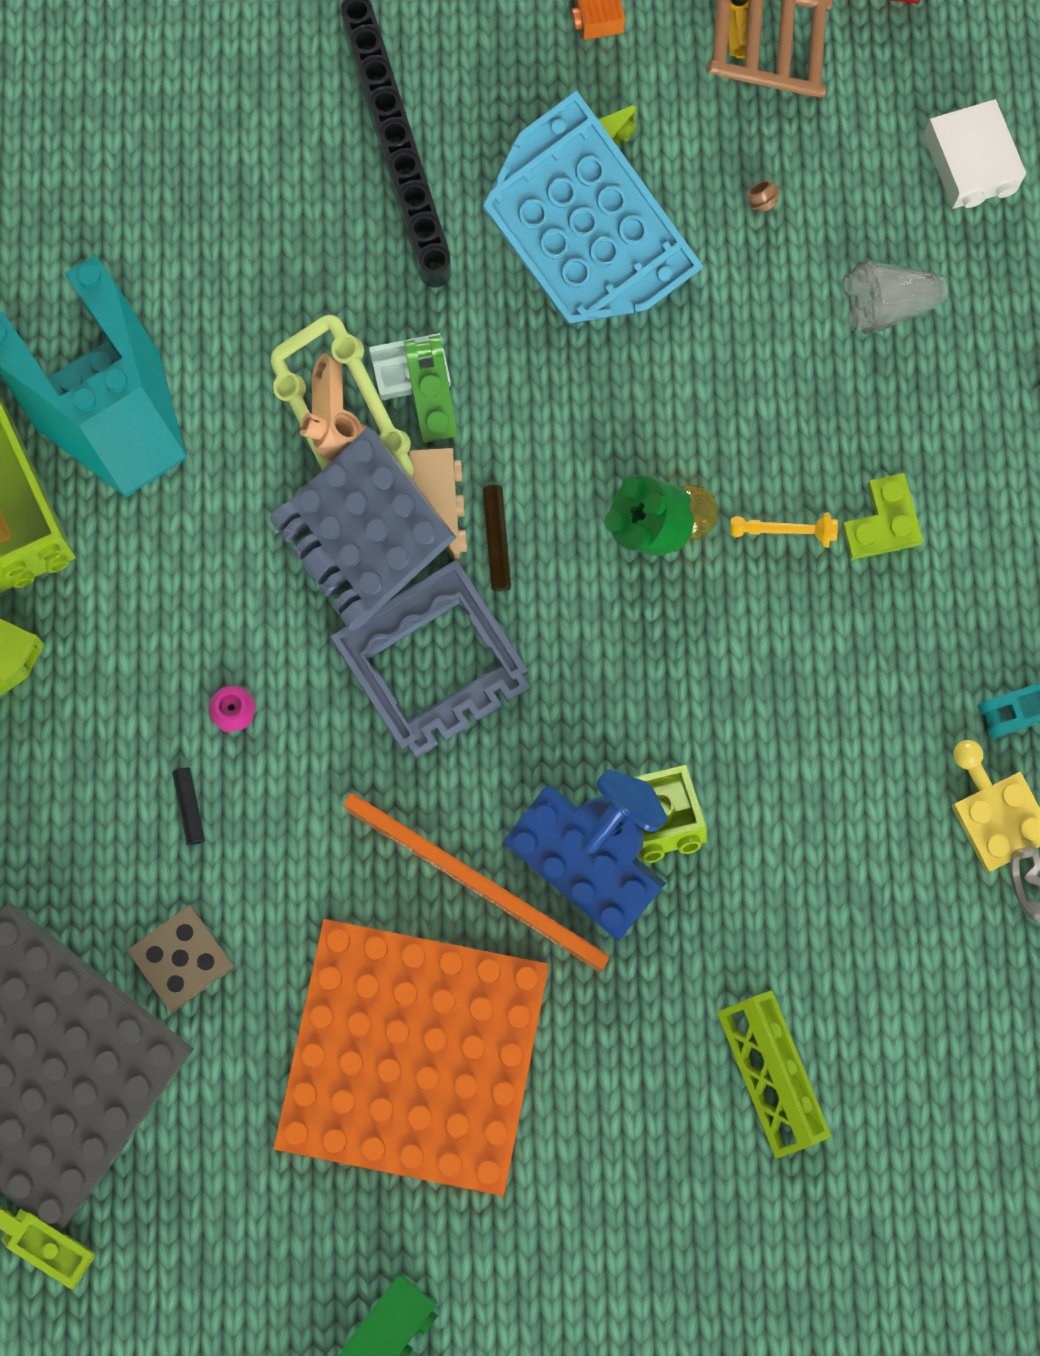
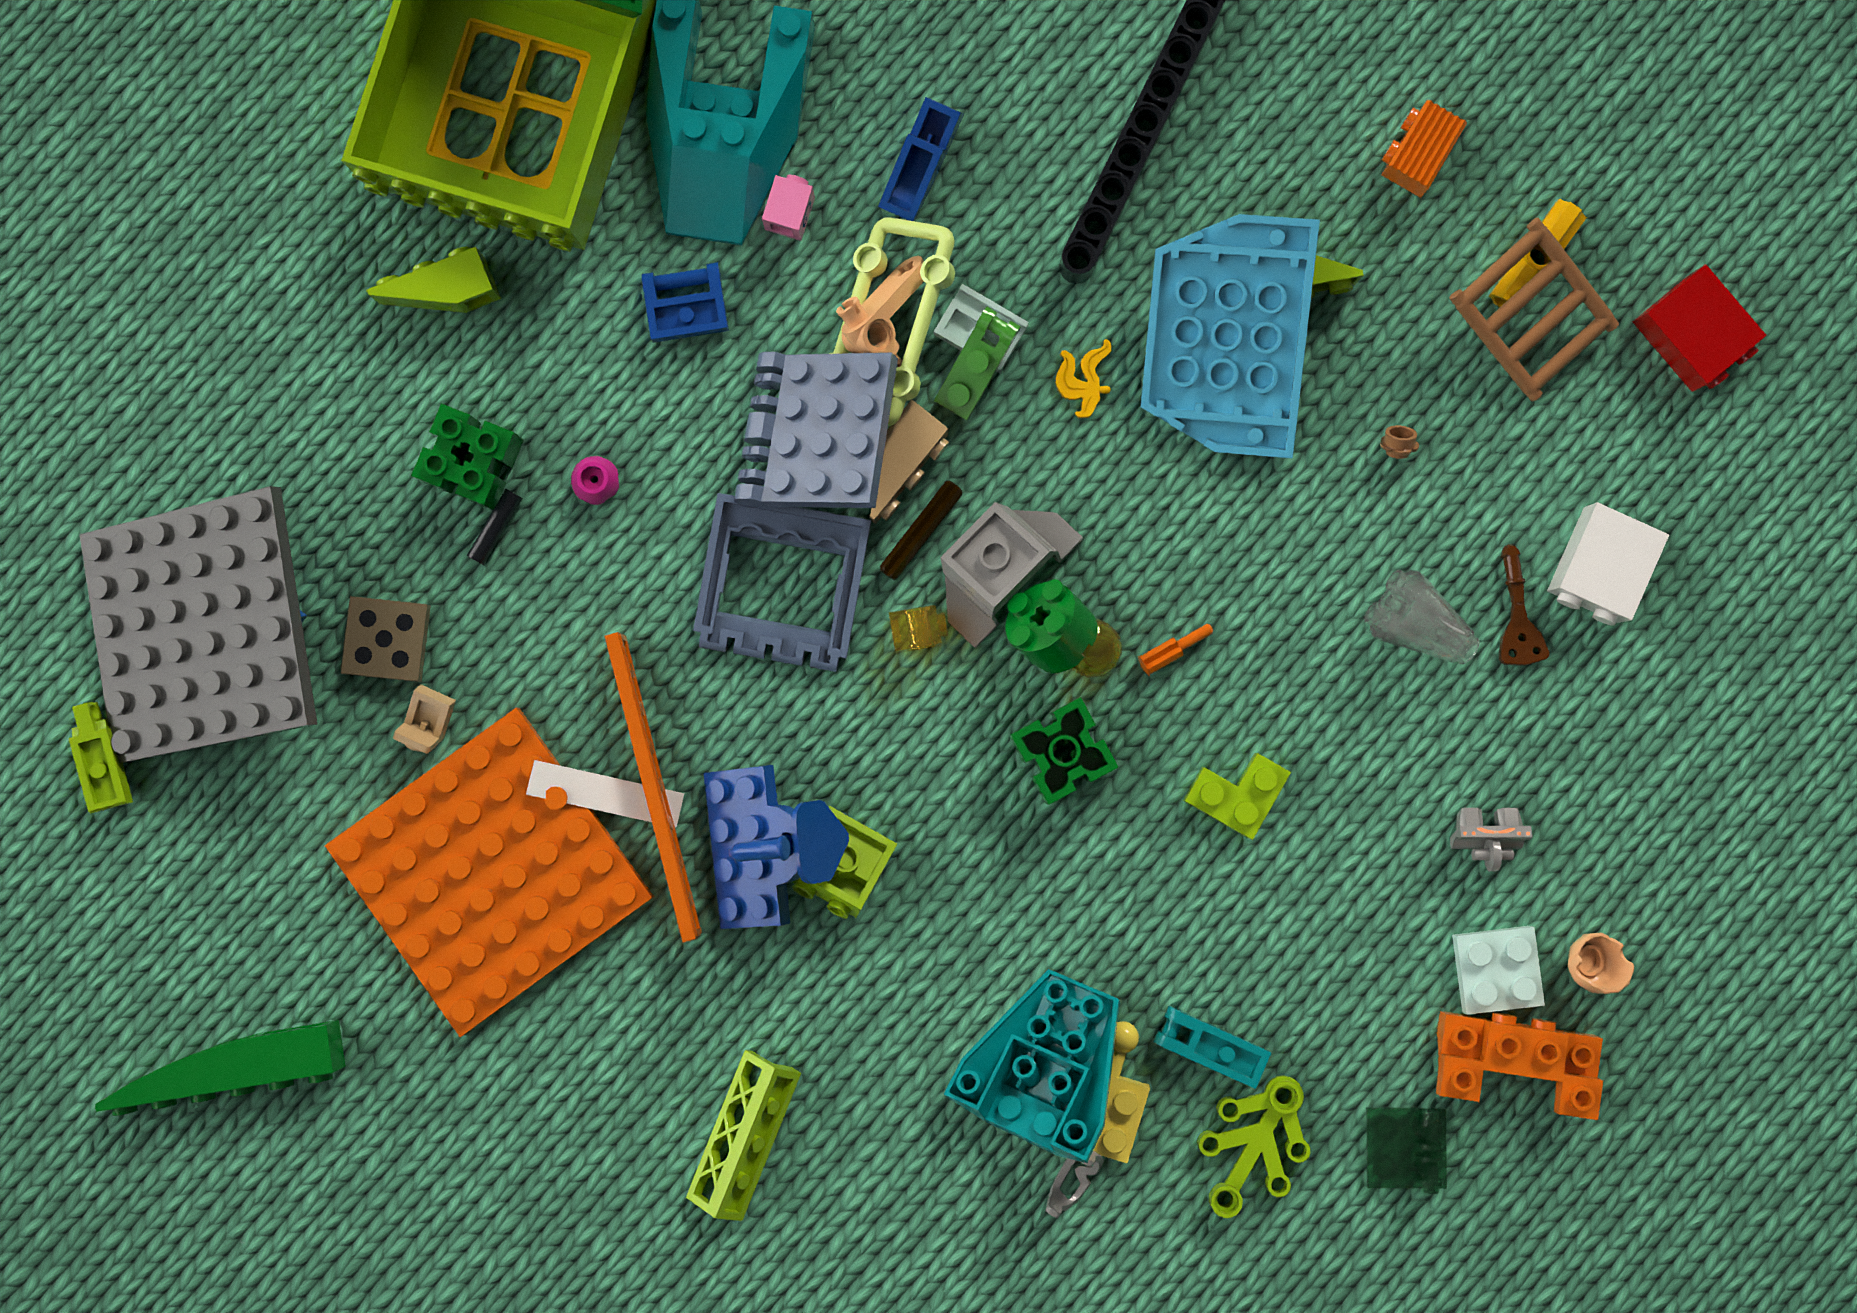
camera: 45 degrees right, 10 degrees up
yellow piece [730,512,838,548] -> none
none -> tan bracket [393,684,456,754]
none -> green brick [411,403,524,510]
none -> white sticker [526,760,685,827]
none -> blue plate [642,262,729,343]
none -> bright pink brick [762,174,815,241]
none -> blue slope [878,97,964,221]
none -> clear yellow brick [889,605,948,653]
none -> light grey piece [940,502,1084,649]
none -> teal wedge [944,969,1120,1163]
none -> green brick [1009,697,1118,805]
none -> yellow piece [1055,339,1111,418]
none -> orange axle [1137,624,1213,676]
none -> reddish brown piece [1499,544,1550,666]

